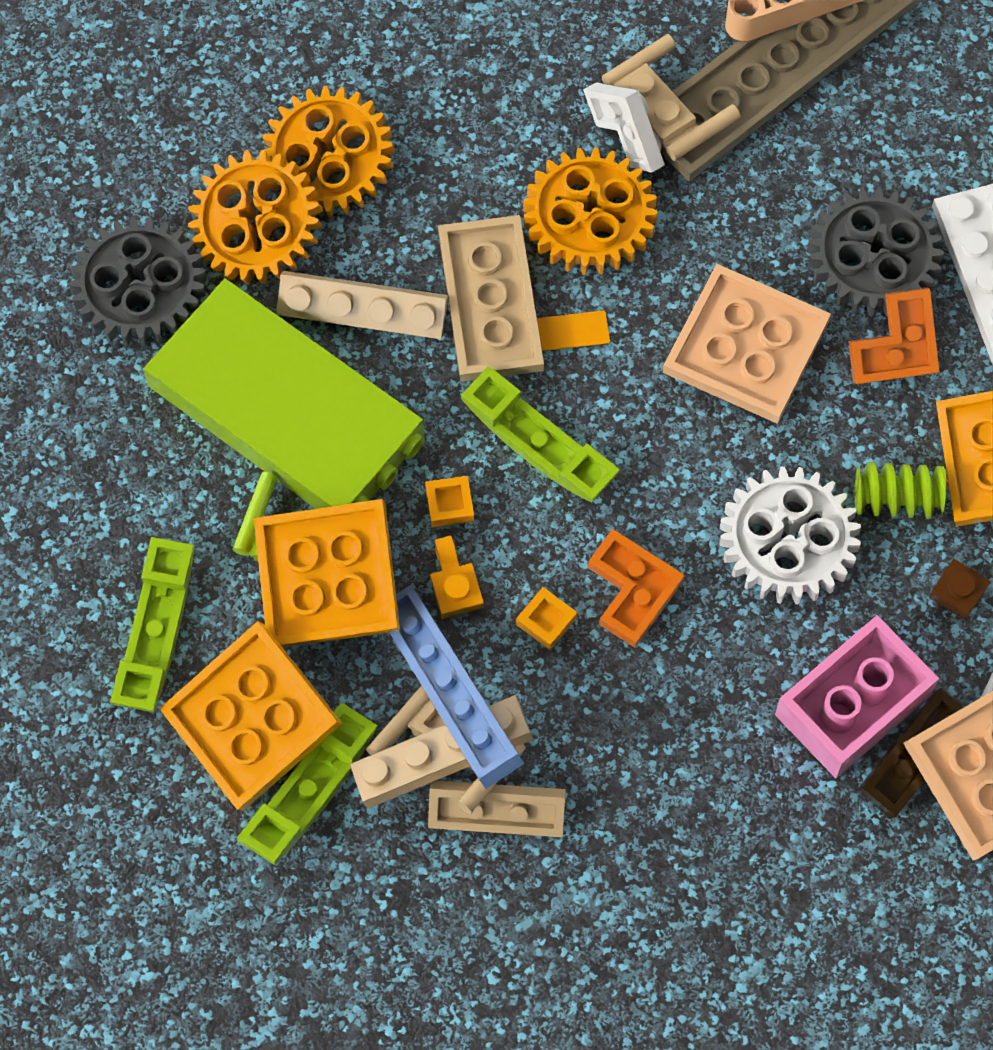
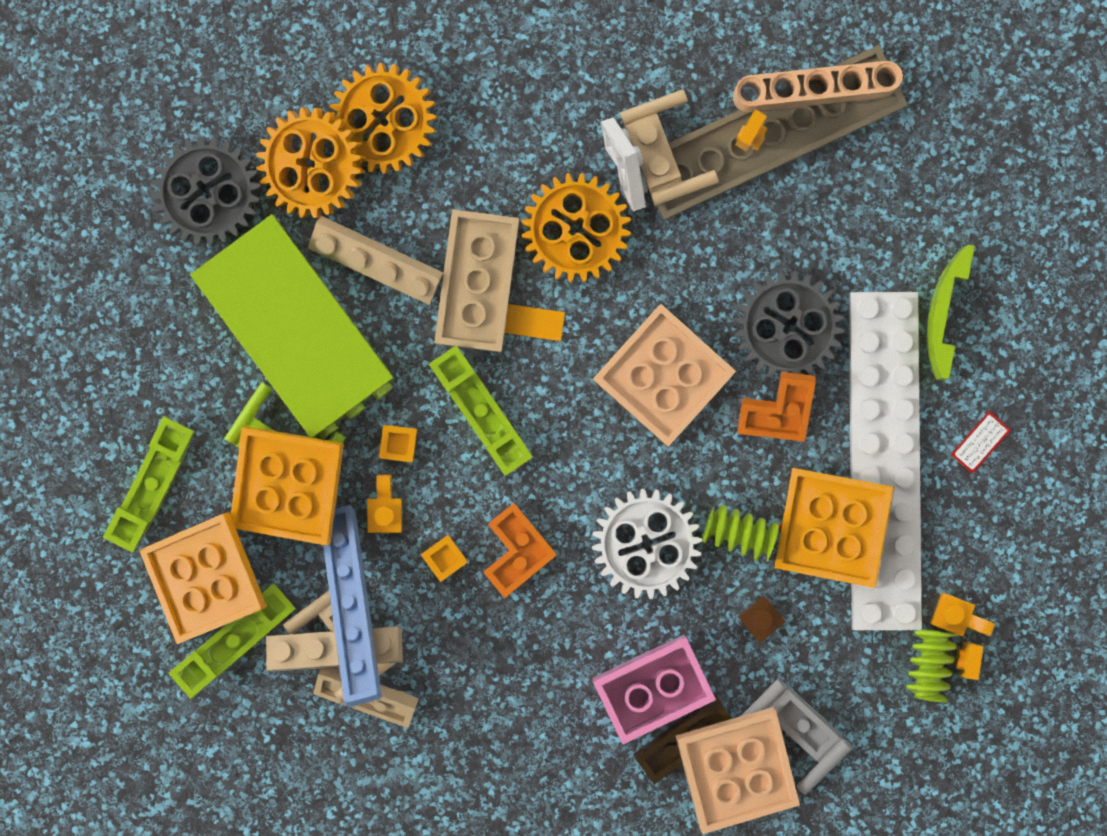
camera: 15 degrees right, 20 degrees up
none -> light orange plate [735,109,768,151]

